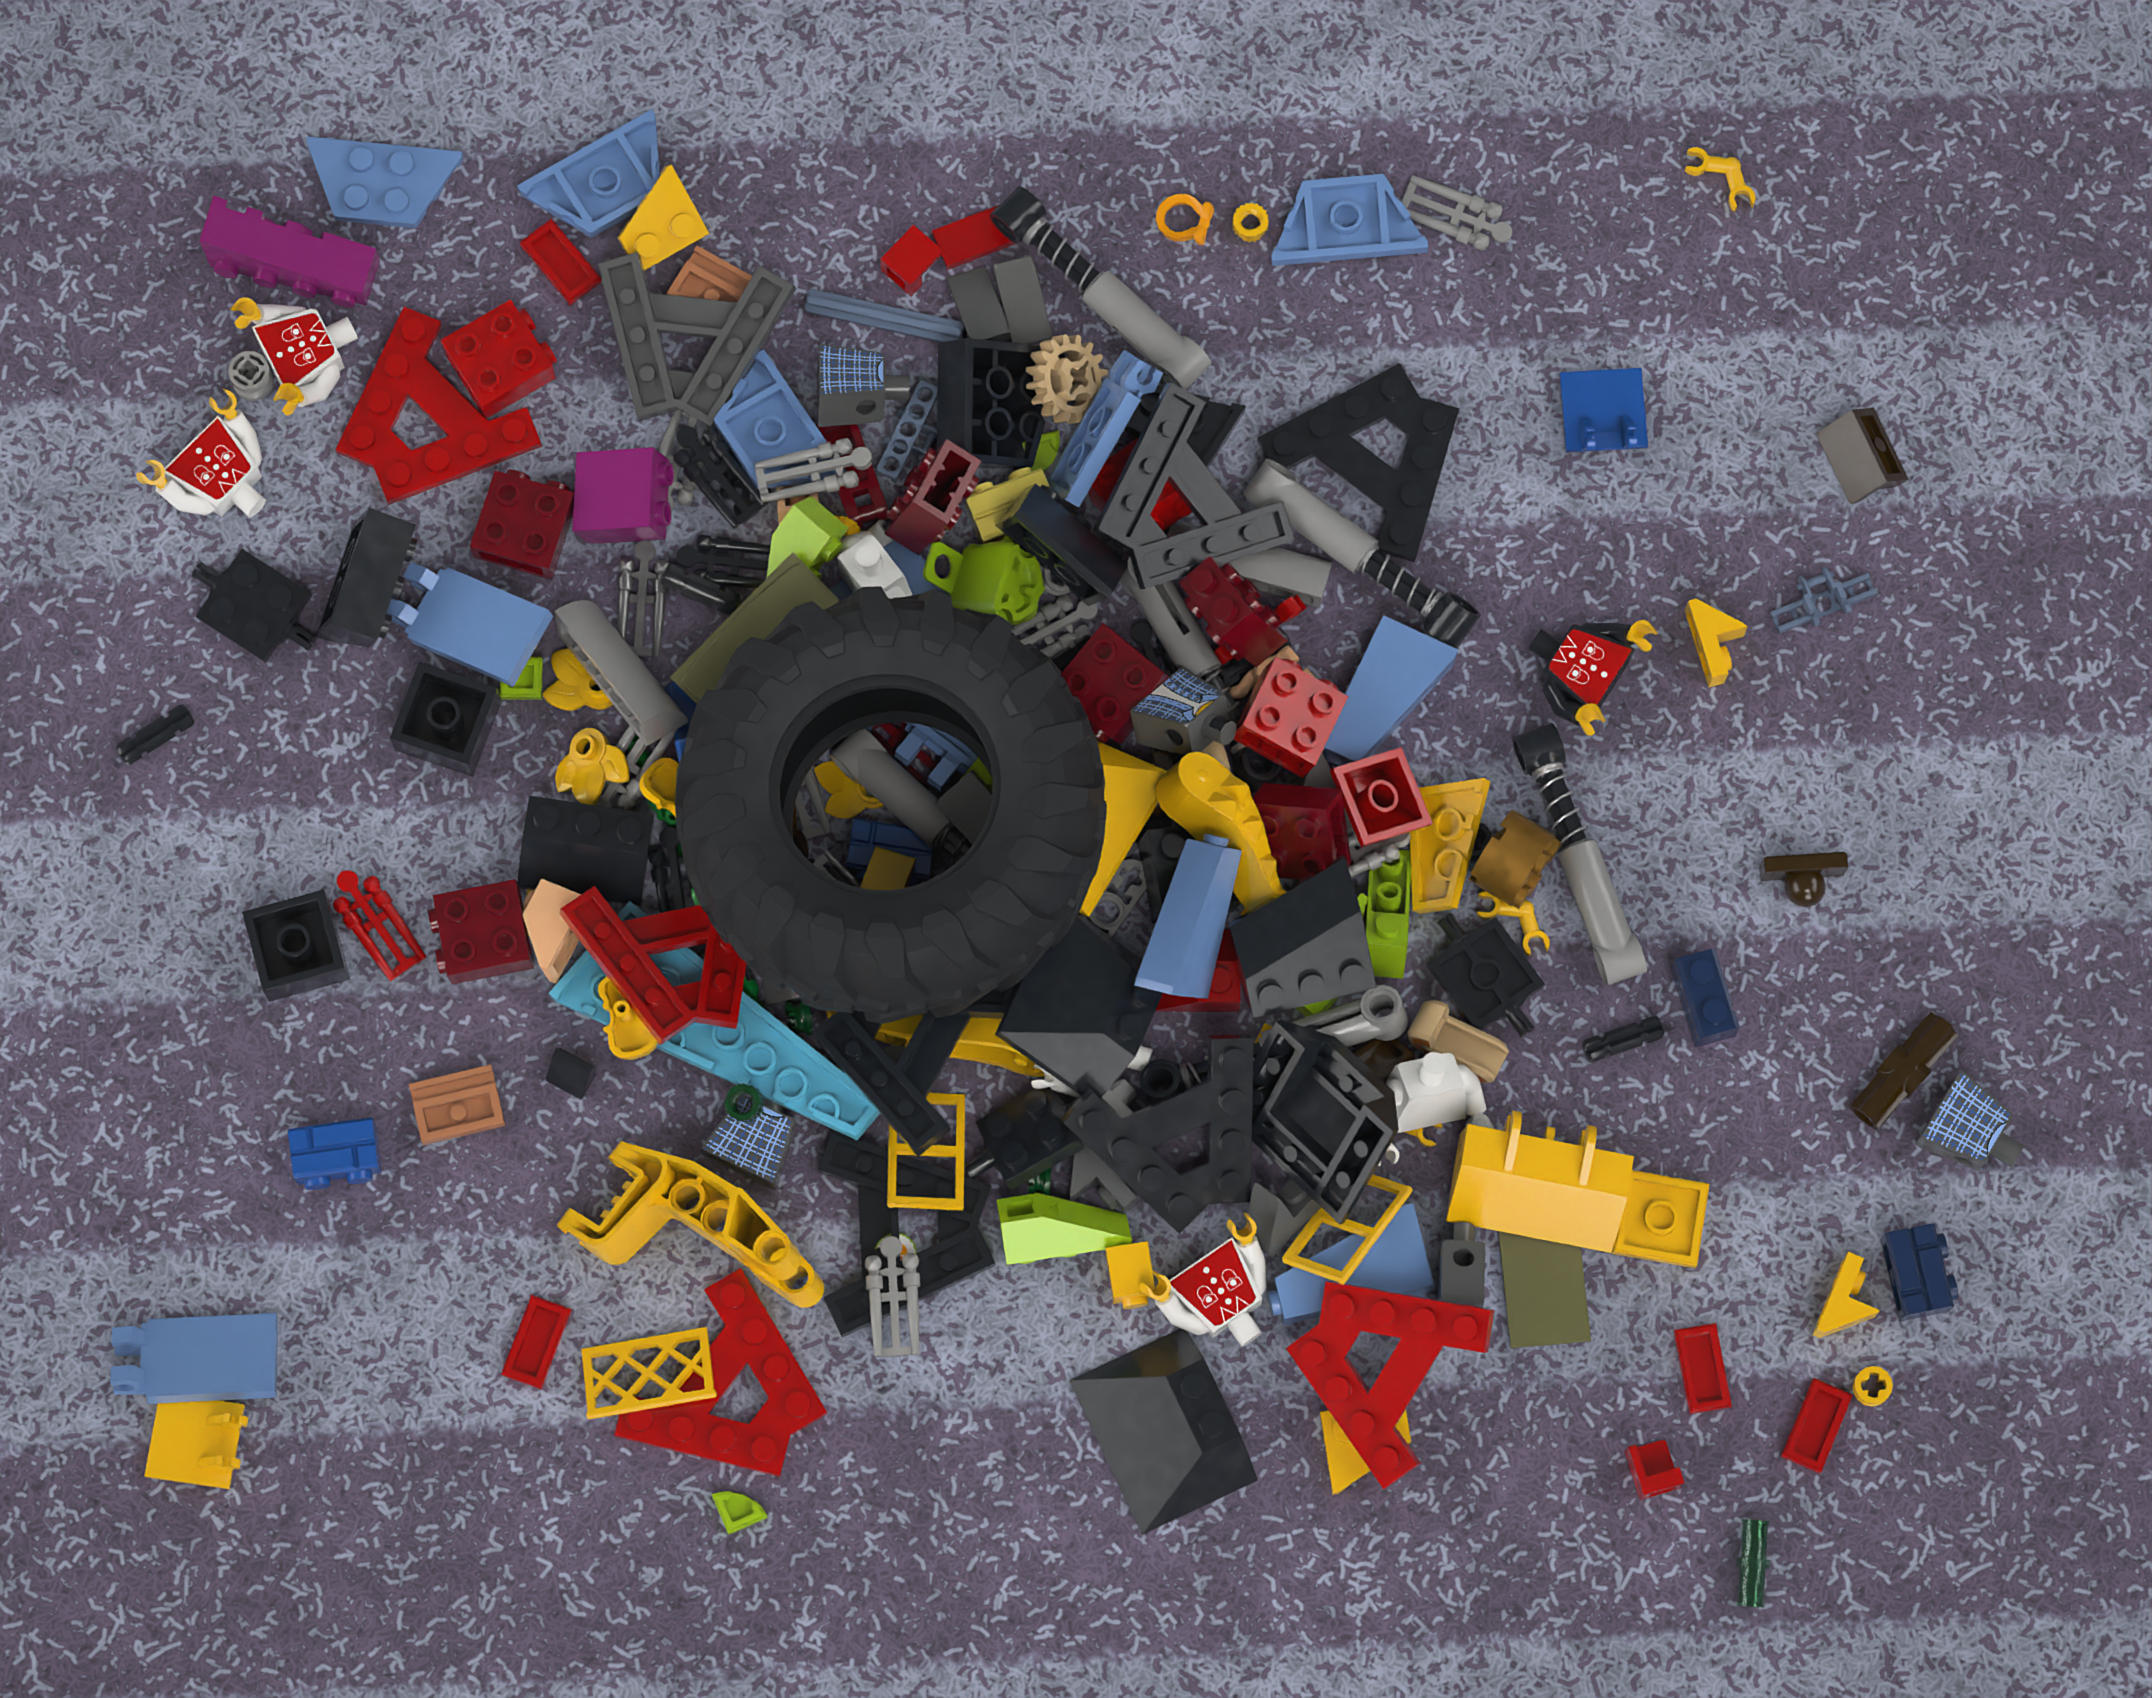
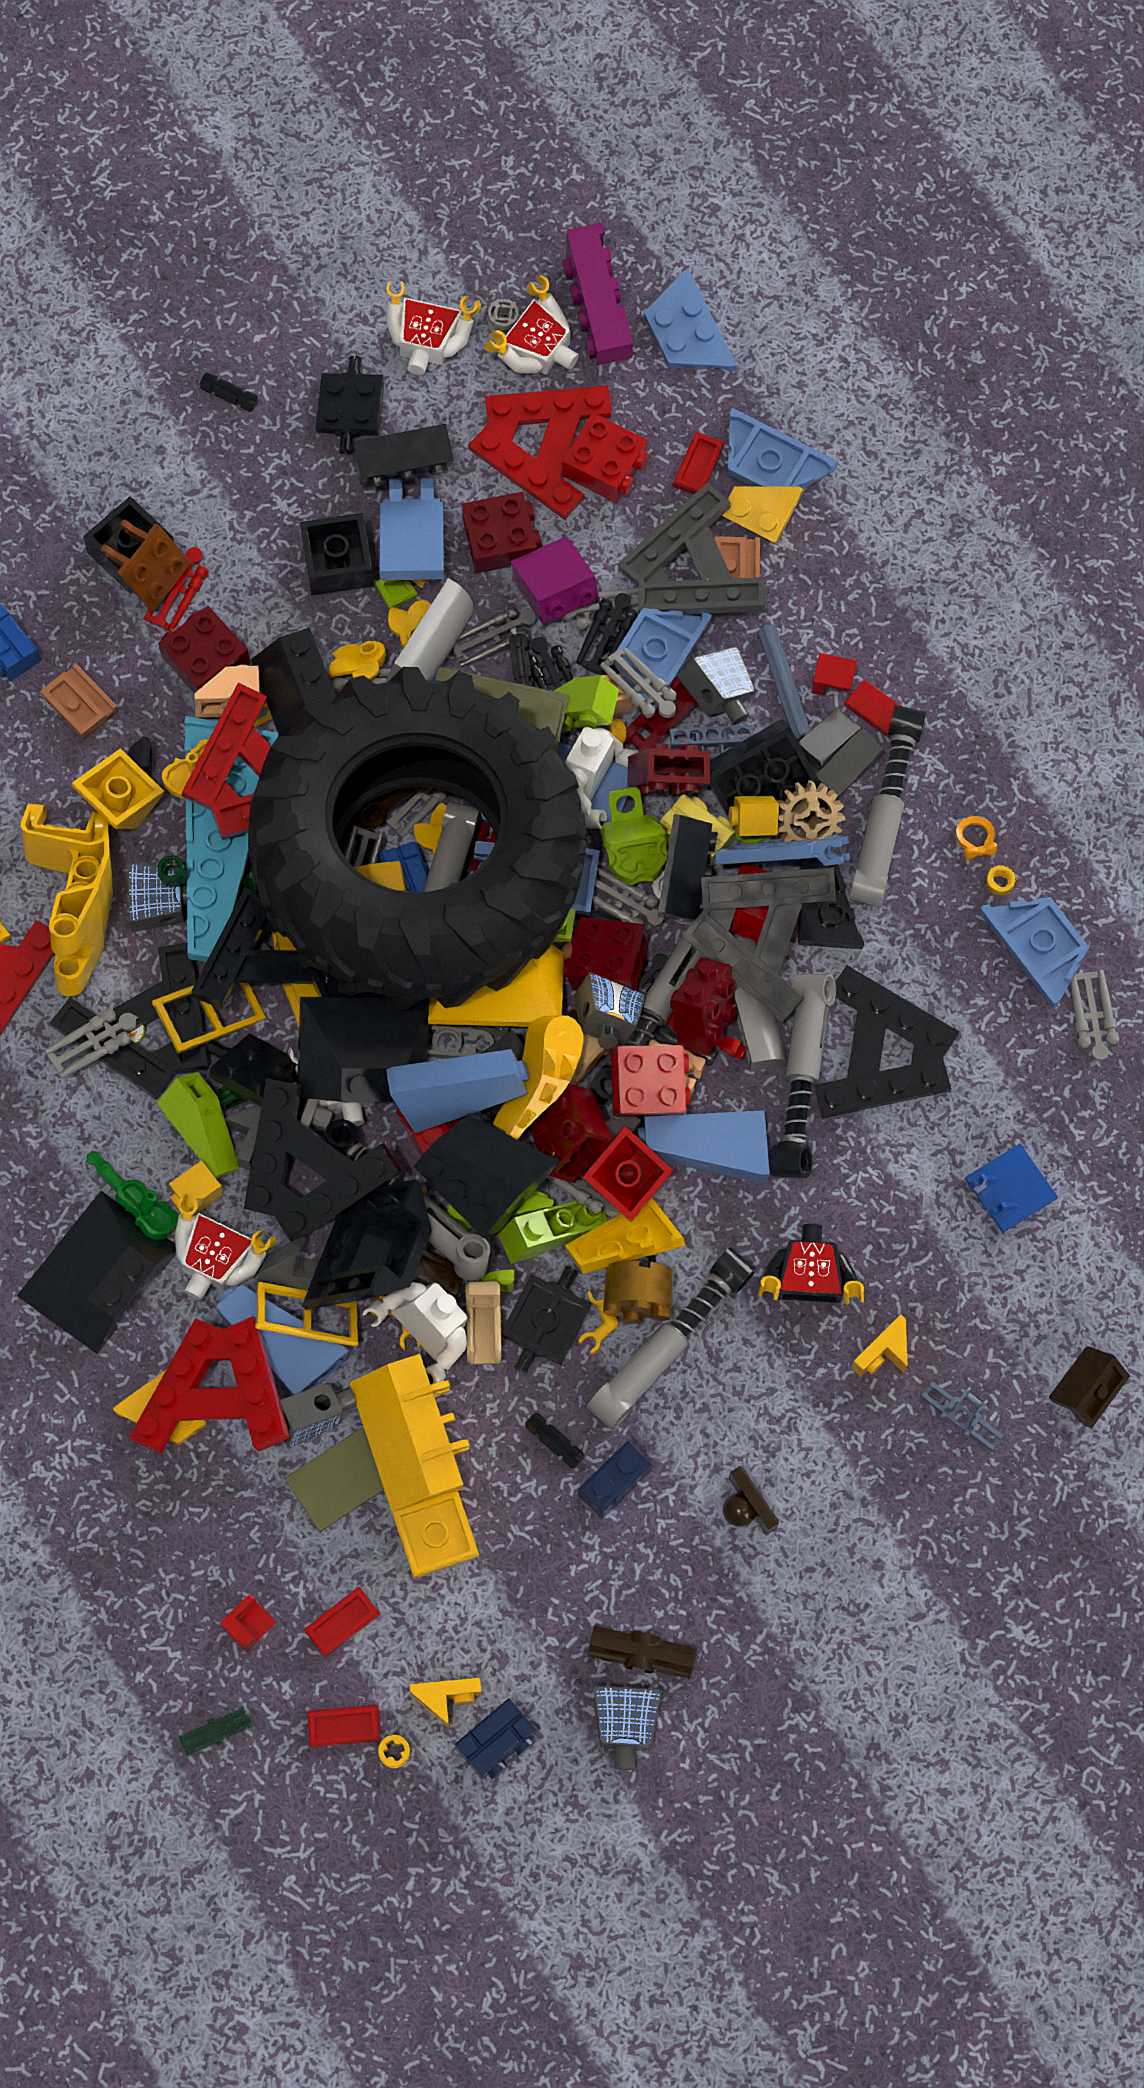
camera: 60 degrees right, 5 degrees down
none -> yellow slope [72,748,164,829]
none -> green piece [86,1151,179,1240]
none -> dark orange plate [100,520,191,612]
none -> lime tile [481,1270,514,1292]
none -> yellow brick [728,796,779,836]

